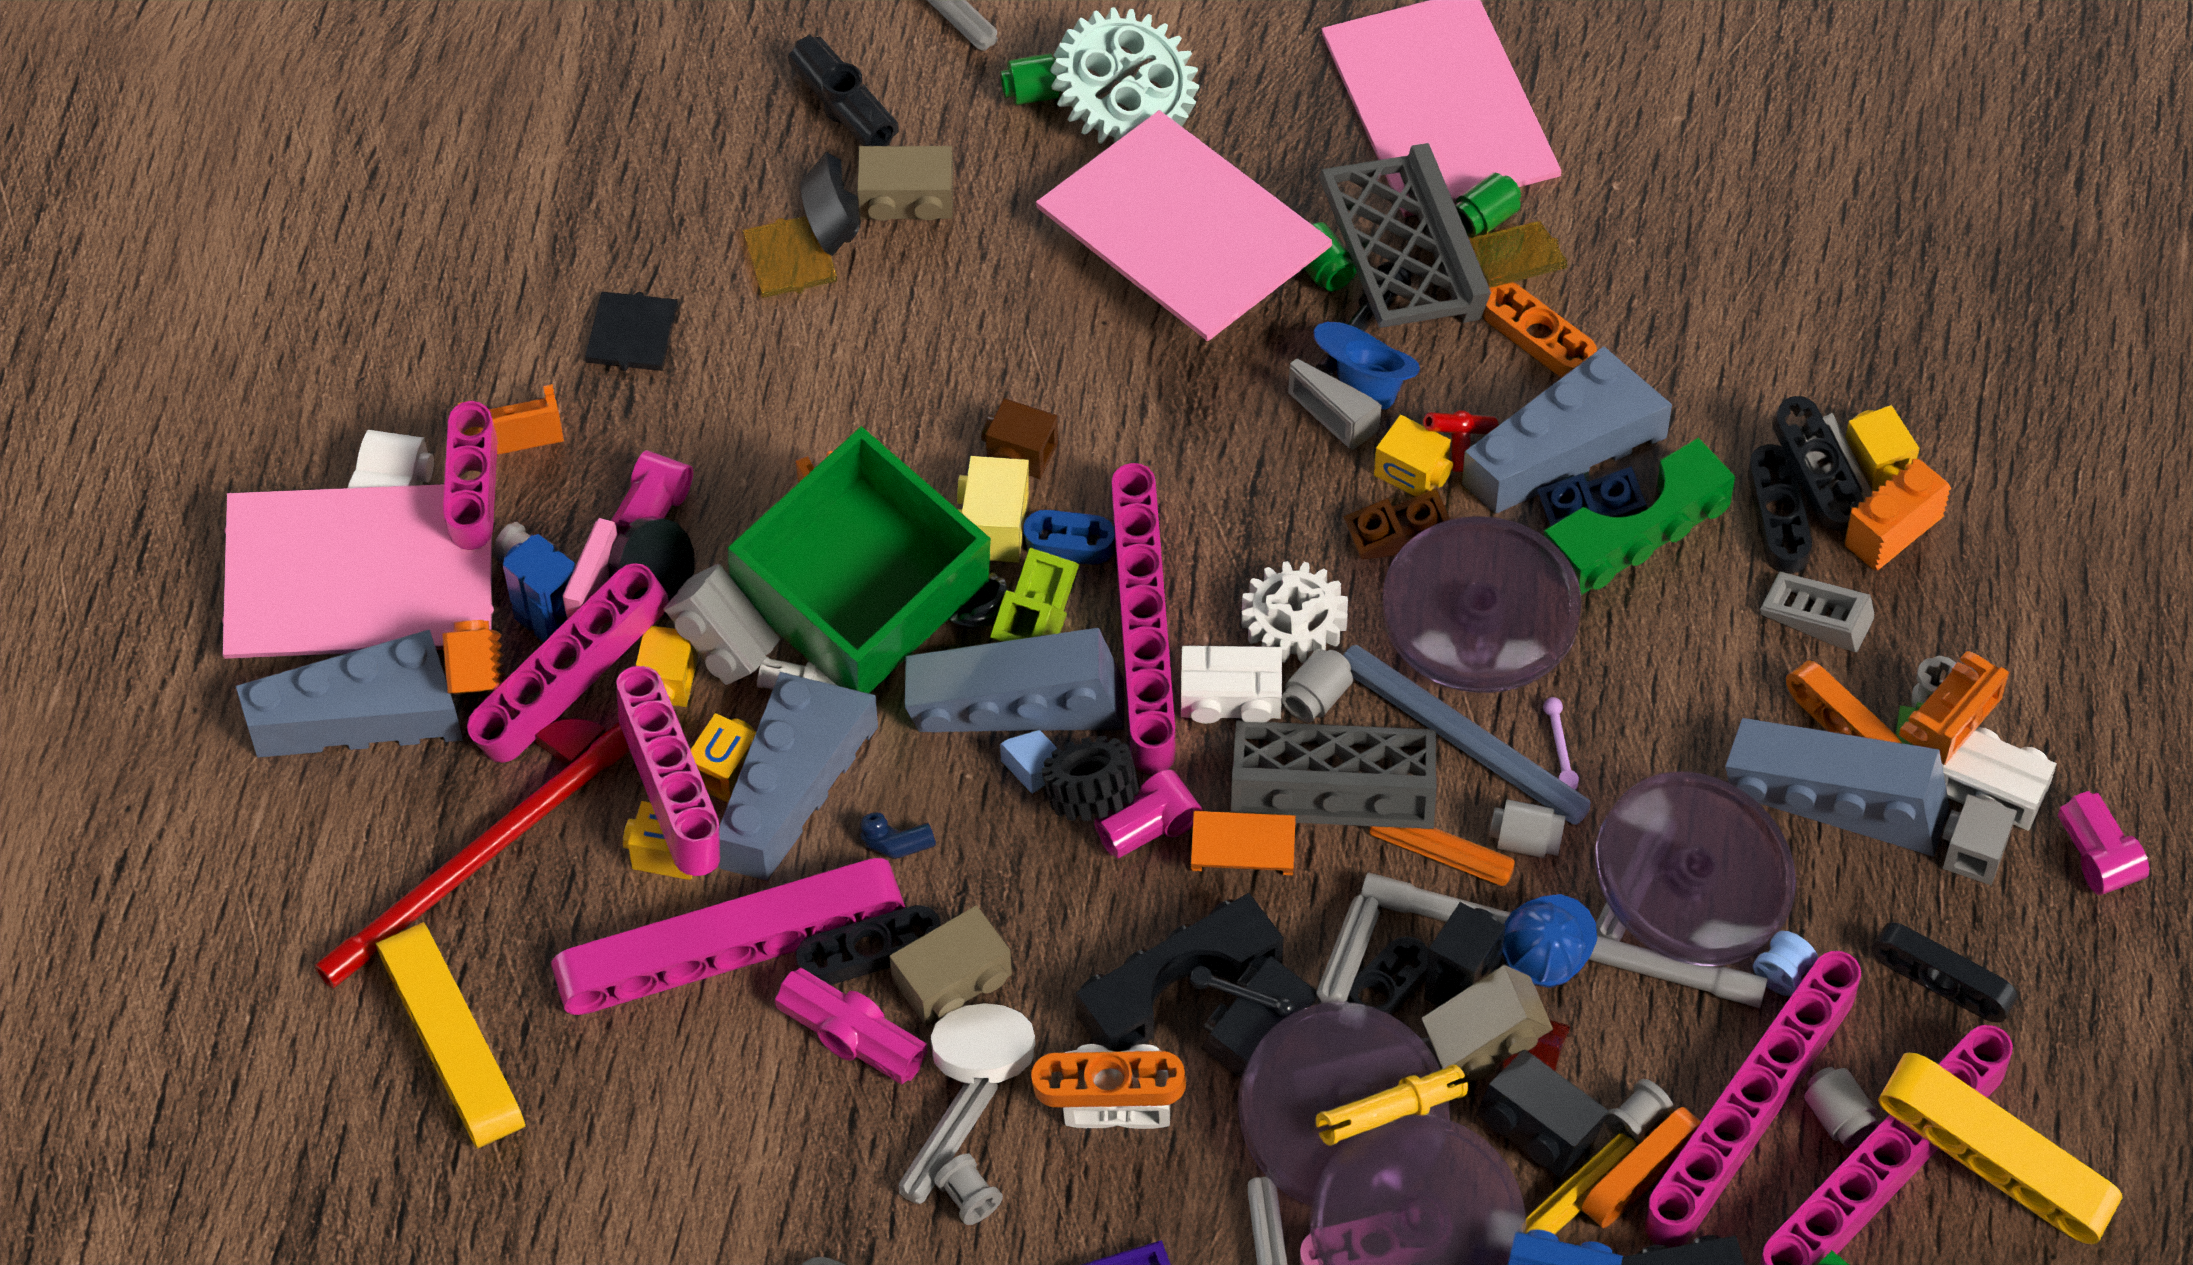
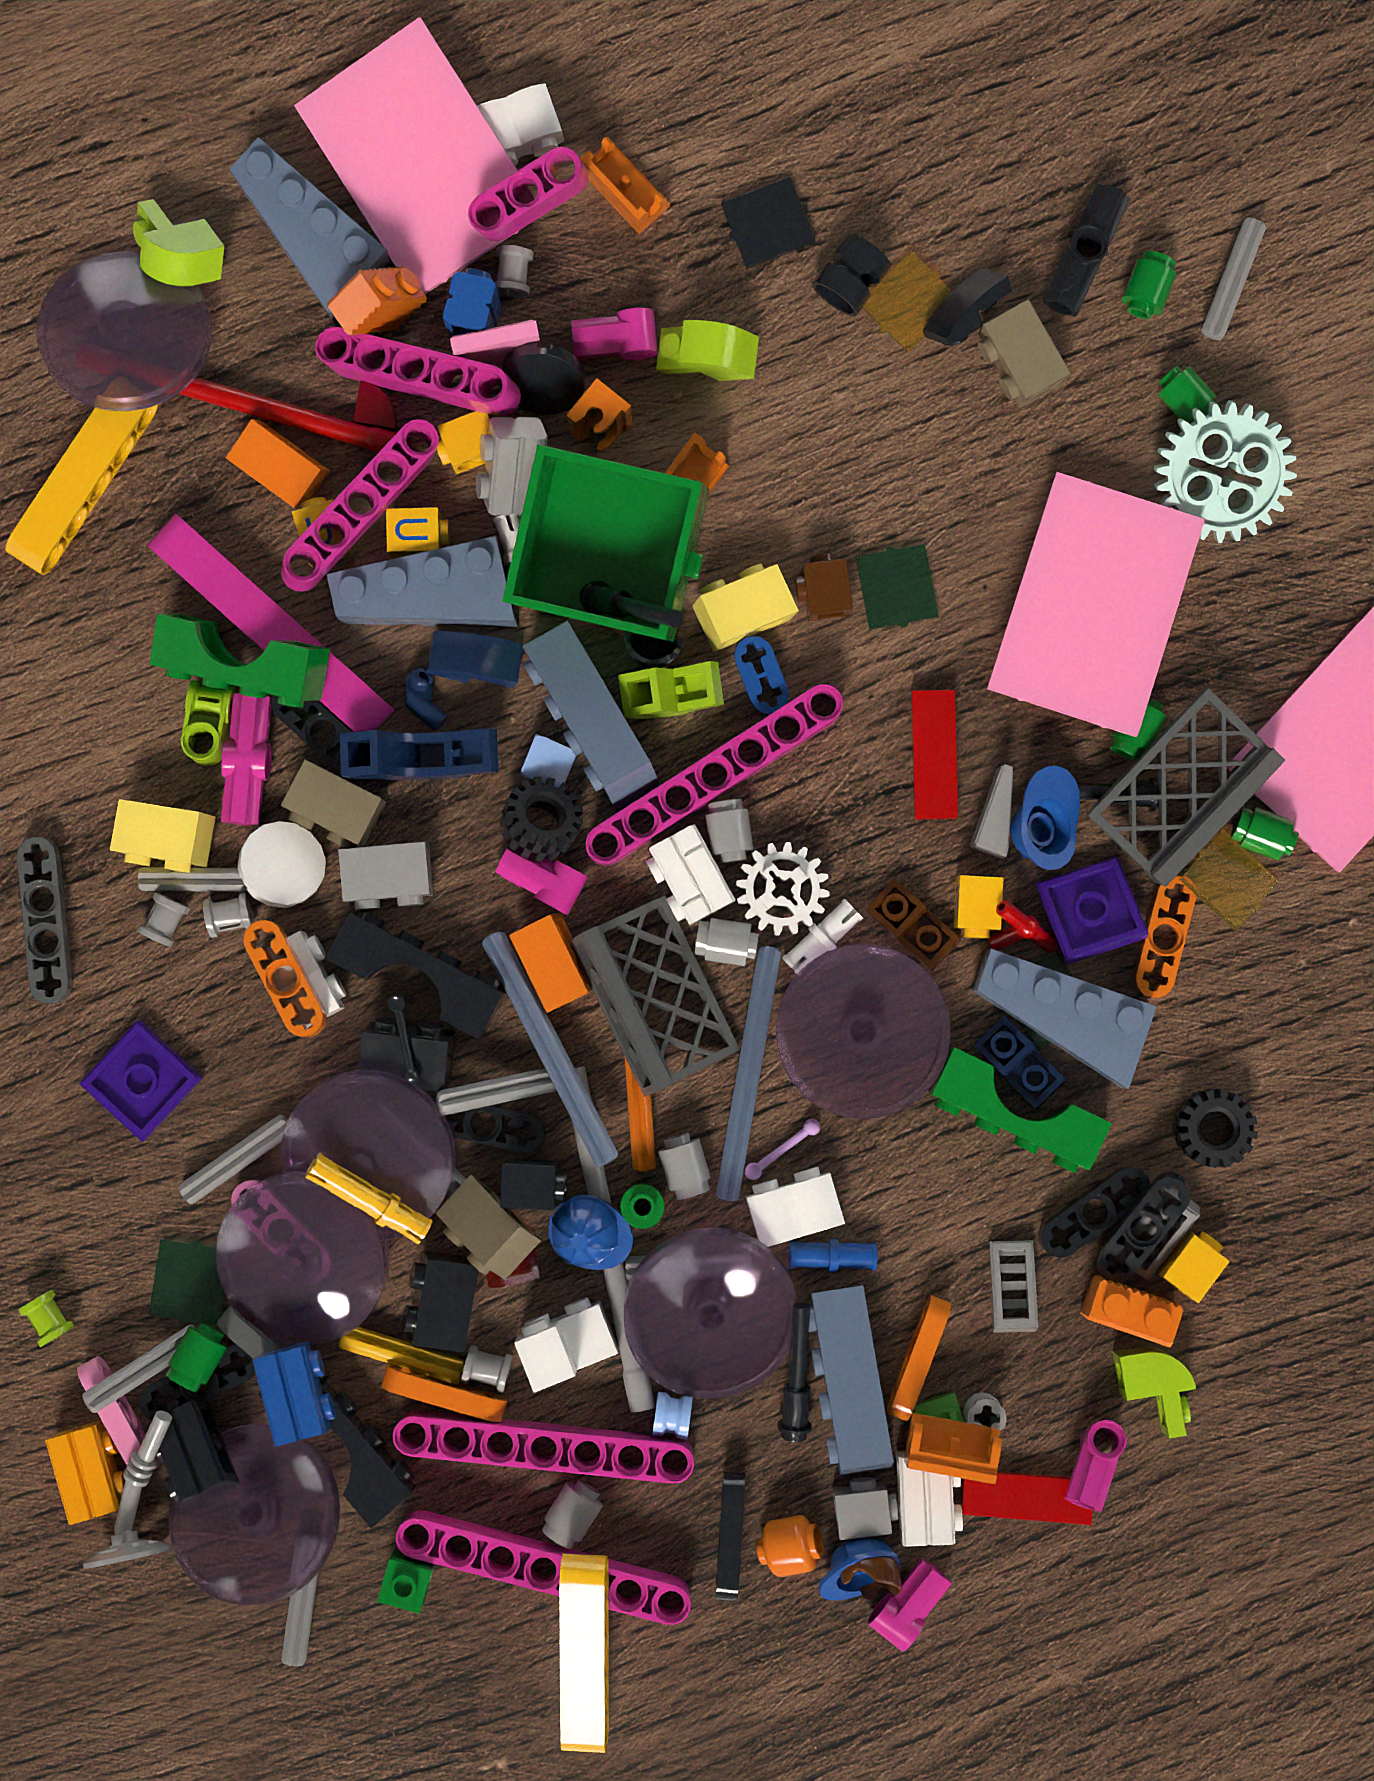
camera: 60 degrees right, 30 degrees up
none -> dish [36,251,212,411]
none -> light yellow brick [110,799,216,873]
none -> lime brick [133,199,224,286]
none -> green arch [149,613,330,707]
none -> lime piece [181,680,237,766]
none -> light grey bush [203,892,255,938]
none -> orange hinge [226,419,332,509]
none -> light grey brick [338,842,434,910]
none -> dark blue arch [340,728,499,780]
none -> dark blue slope [426,631,523,688]
none -> sand blue axle [482,932,618,1166]
none -> white brick [514,1297,619,1393]
none -> orange hinge [566,378,633,452]
none -> black pin [580,580,682,628]
none -> green brick [620,1183,664,1229]
none -> lime brick [656,320,759,381]
none -> light grey brick [705,799,754,863]
none -> white brick [745,1167,845,1248]
none -> orange head [756,1515,824,1577]
none -> black pin [777,1302,812,1442]
none -> white pin [782,898,863,978]
none -> blue pin [788,1238,878,1273]
none -> black wheel [812,233,891,317]
none -> blue piece [818,1537,902,1601]
none -> clear green piece [855,544,939,631]
none -> red tile [911,690,958,820]
none -> red tile [960,1471,1093,1525]
none -> dark purple tile [1036,856,1149,965]
none -> dark pink piece [1064,1420,1127,1512]
none -> lime brick [1112,1347,1196,1439]
none -> green brick [1122,251,1176,319]
none -> black tyre [1173,1089,1258,1168]

